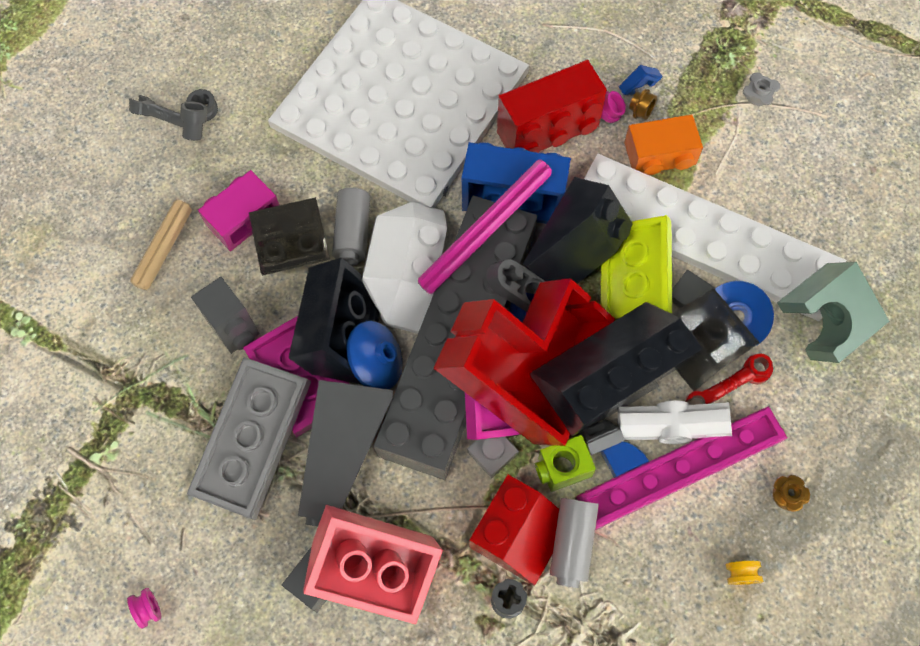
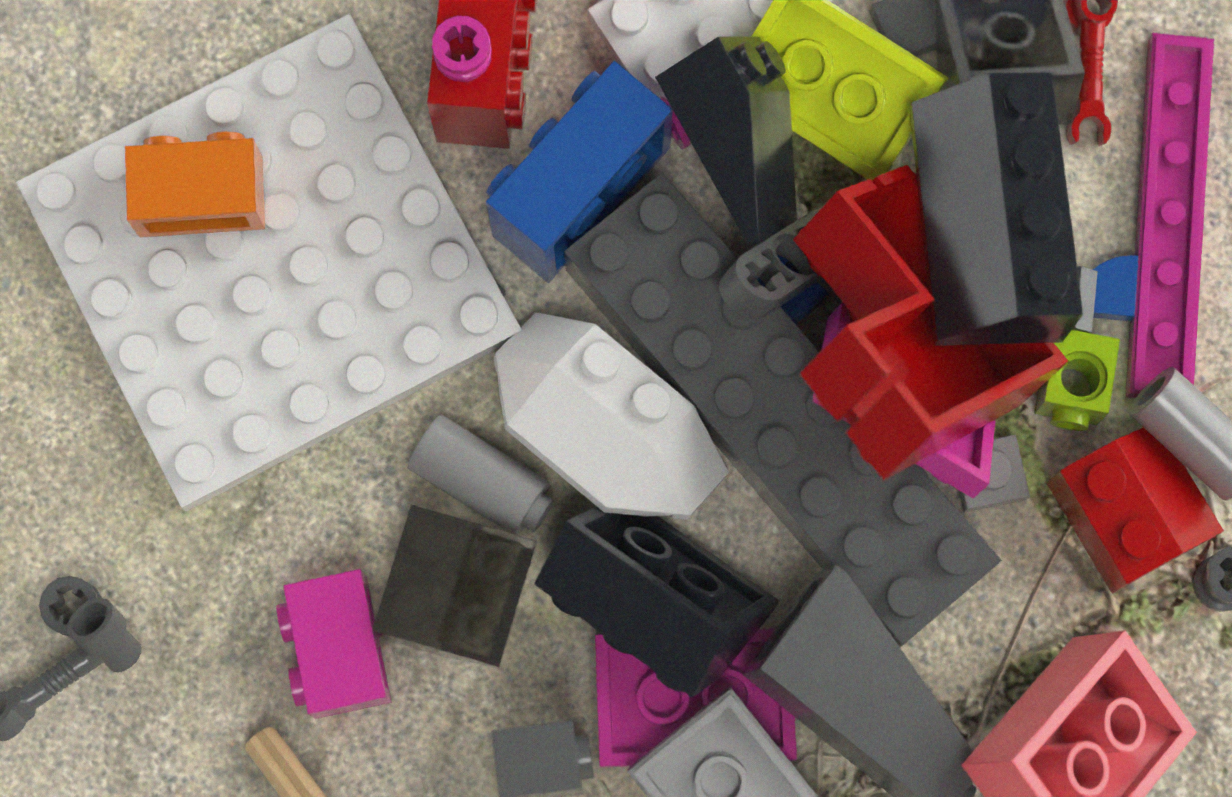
camera: 60 degrees left, 10 degrees up
blue dish [347,321,403,389] -> none
dark pink axle [418,160,552,294] -> none
white piece [617,401,732,444] -> none
none -> orange piece [125,131,265,238]
none -> dark pink bush [432,16,492,82]

